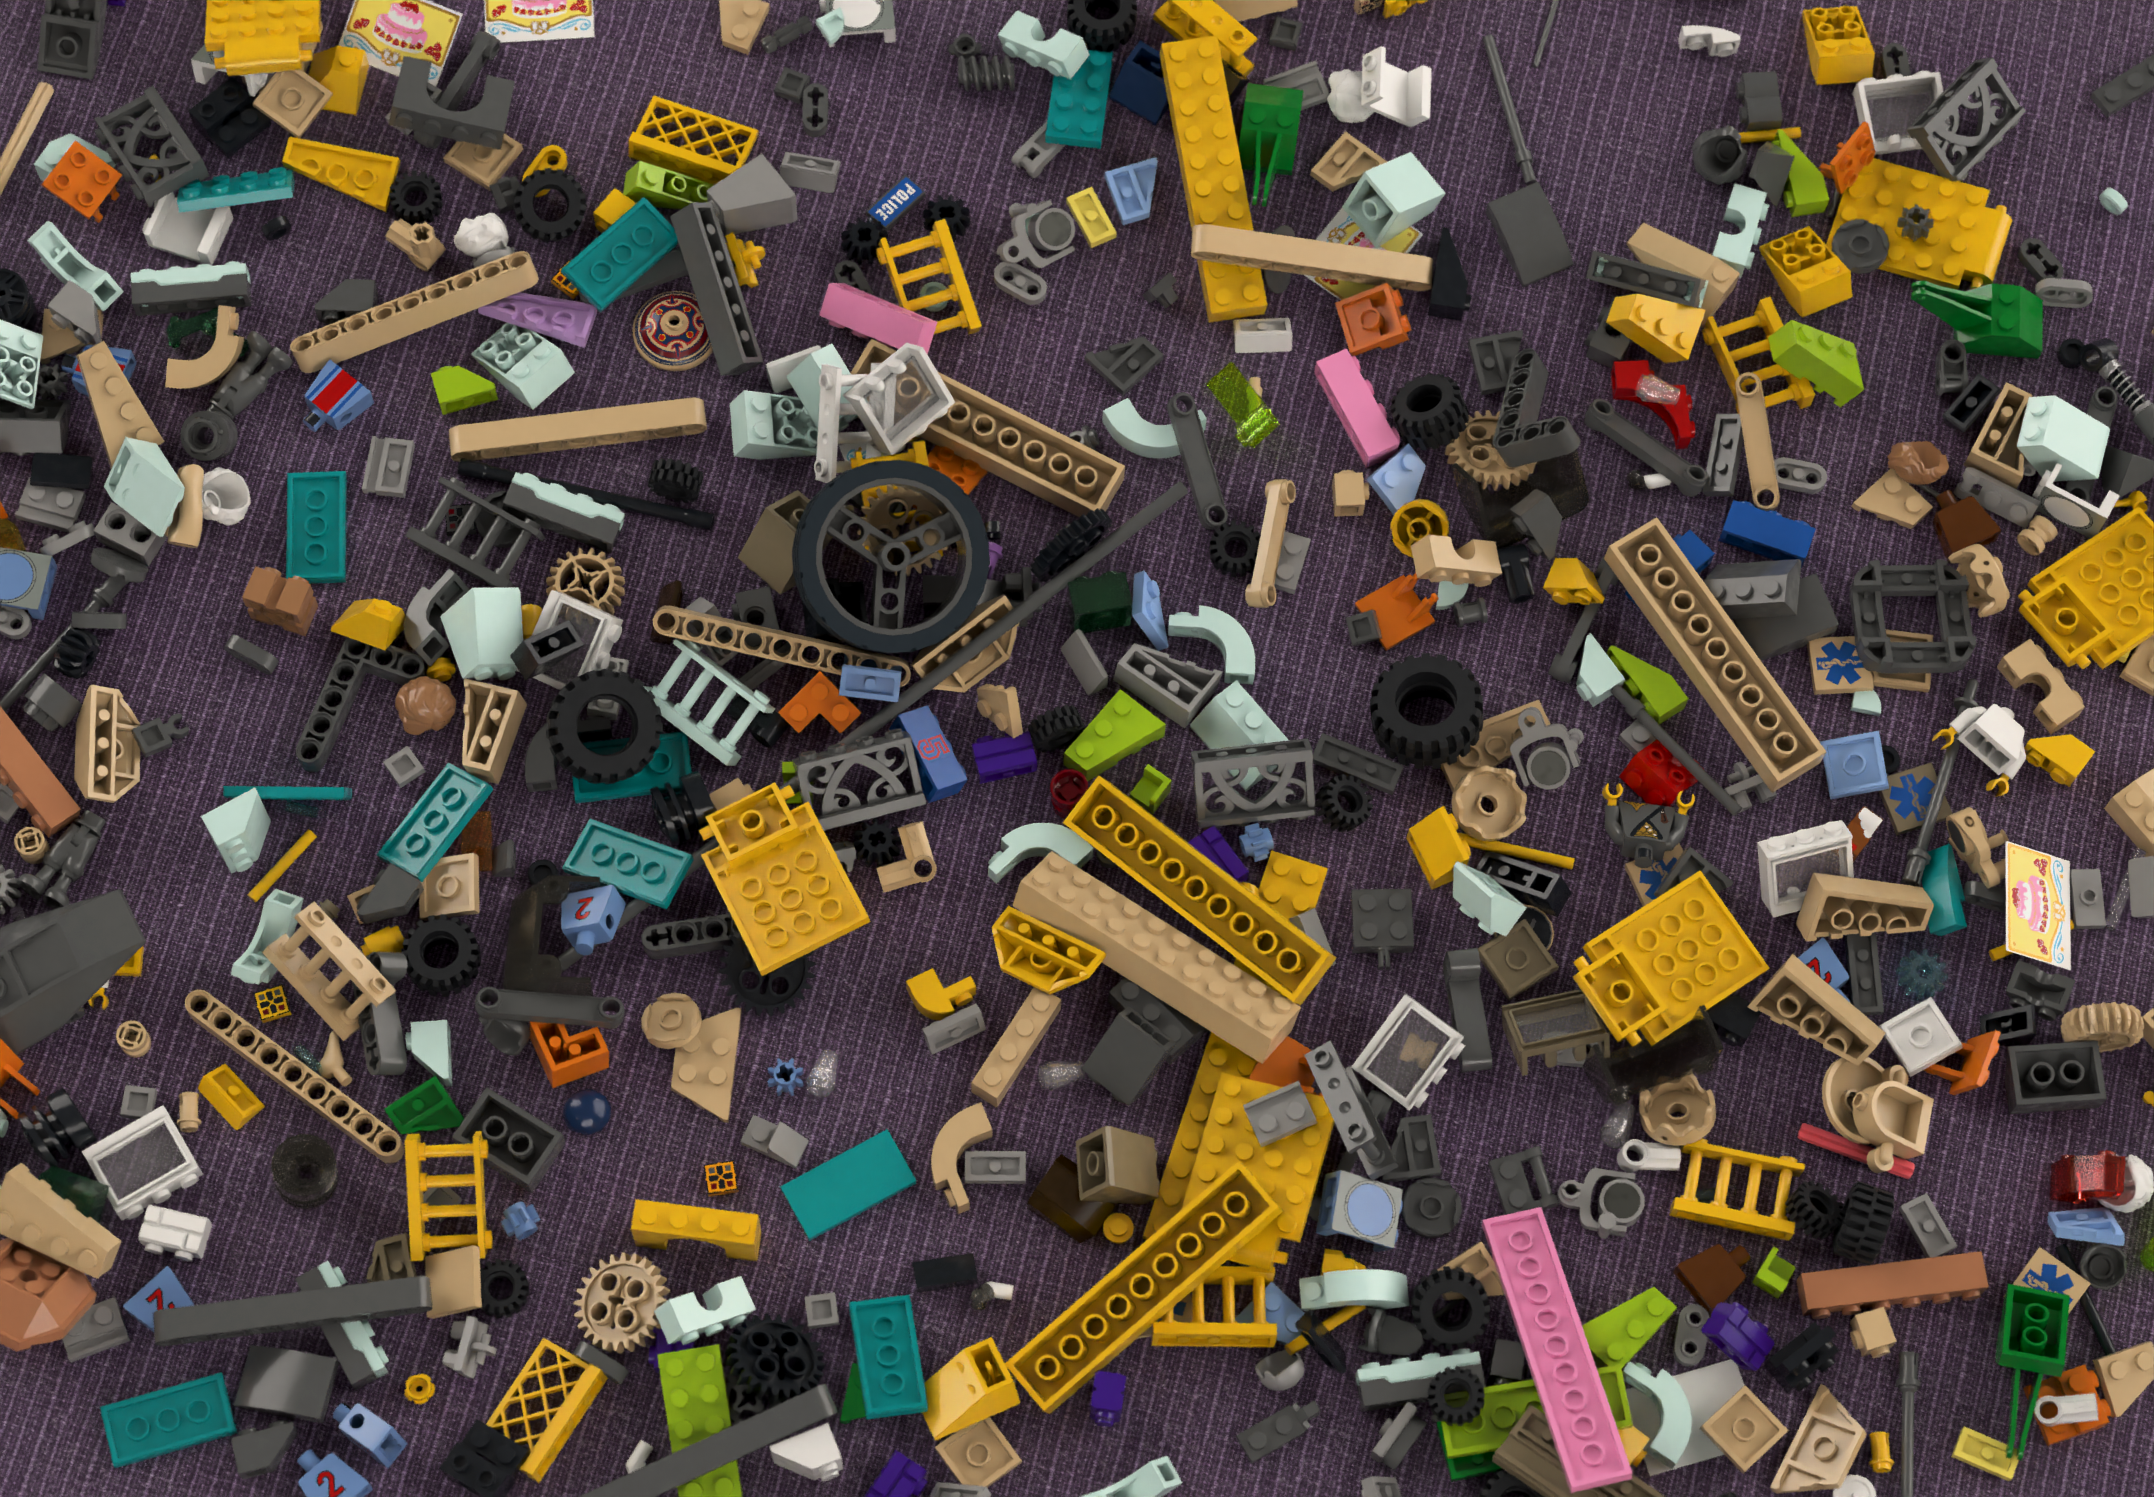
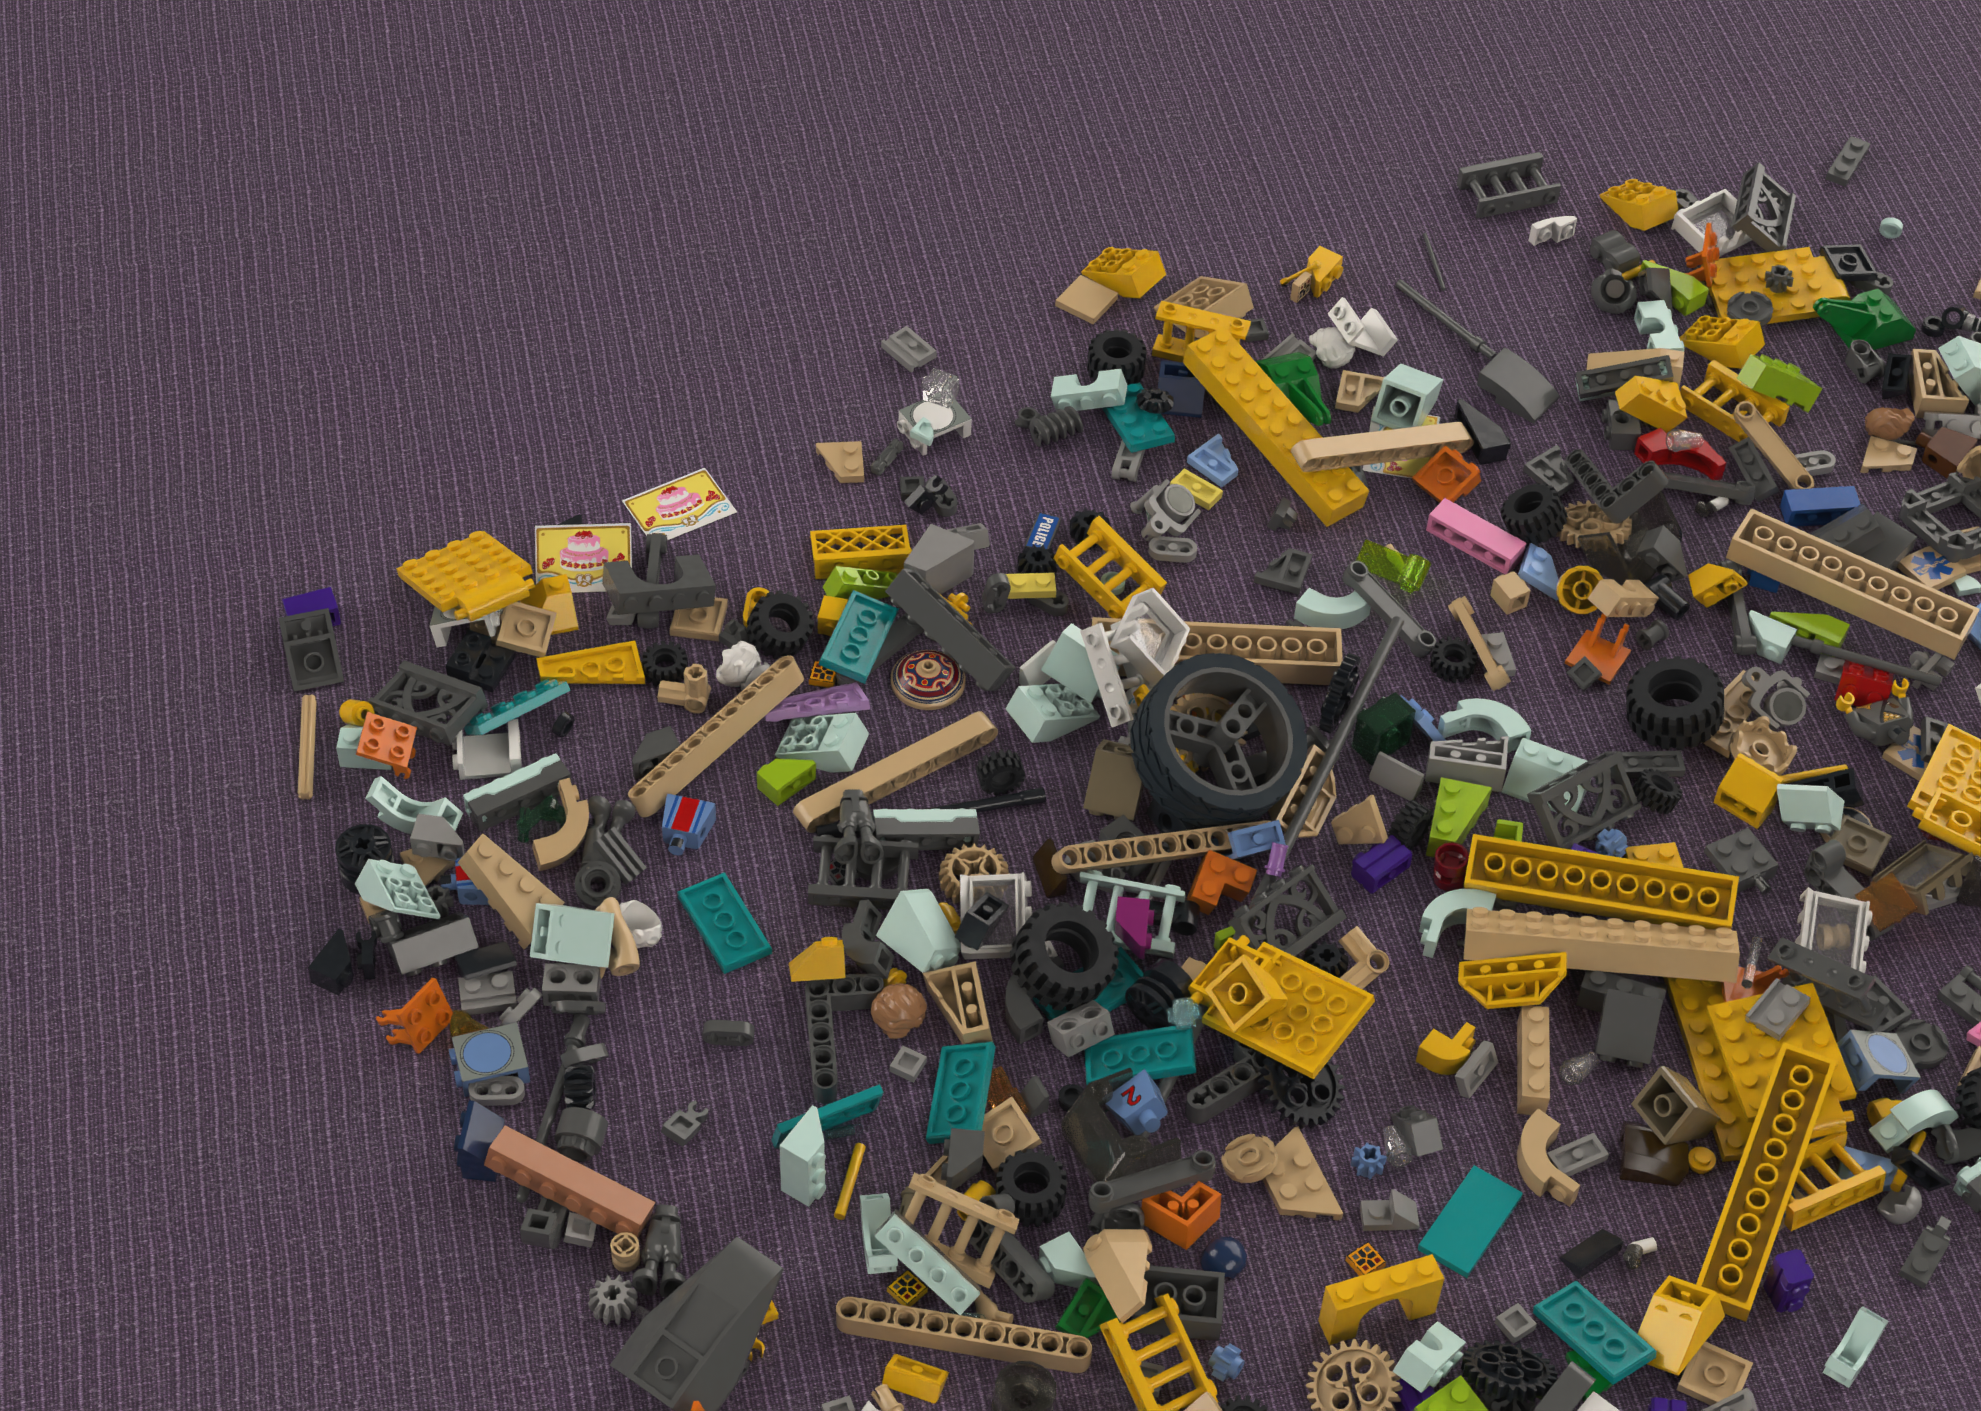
camera: 25 degrees left, 20 degrees down
tan wedge [74,685,140,803] -> none
tan wheel [116,1021,151,1058] -> none
medium nougat brick [242,566,318,636] -> none
light grey plate [362,436,415,498] -> none
bright pink brick [819,283,937,354] -> none
blue brick [889,705,968,803] -> none
white slope [1233,318,1292,353] -> none
light aqua tile [1436,581,1469,610] -> none
light grey plate [2035,278,2093,308] -> none
none -> yellow brick [339,699,374,727]
none -> dark grey tile [593,827,647,885]
none -> dark grey piece [834,789,883,864]
none -> light aqua piece [874,1210,981,1315]
none -> black plate [904,475,949,515]
none -> dark grey beam [982,573,1011,614]
none -> light yellow plate [1006,573,1056,599]
none -> light grey brick [1047,1000,1115,1057]
none -> tan wedge [1082,1229,1152,1323]
none -> magenta slope [1115,896,1154,959]
none -> black gear [1136,387,1174,414]
none -> clear light blue gear [1167,998,1202,1030]
none -> yellow slope [1205,955,1288,1033]
none -> medium lavender pin [1264,842,1288,877]
none -> dark grey slope [1391,1105,1443,1157]
none -> clear bar [1742,936,1762,989]
none -> black plate [1819,244,1878,282]
none -> clear orange piece [1855,873,1918,932]

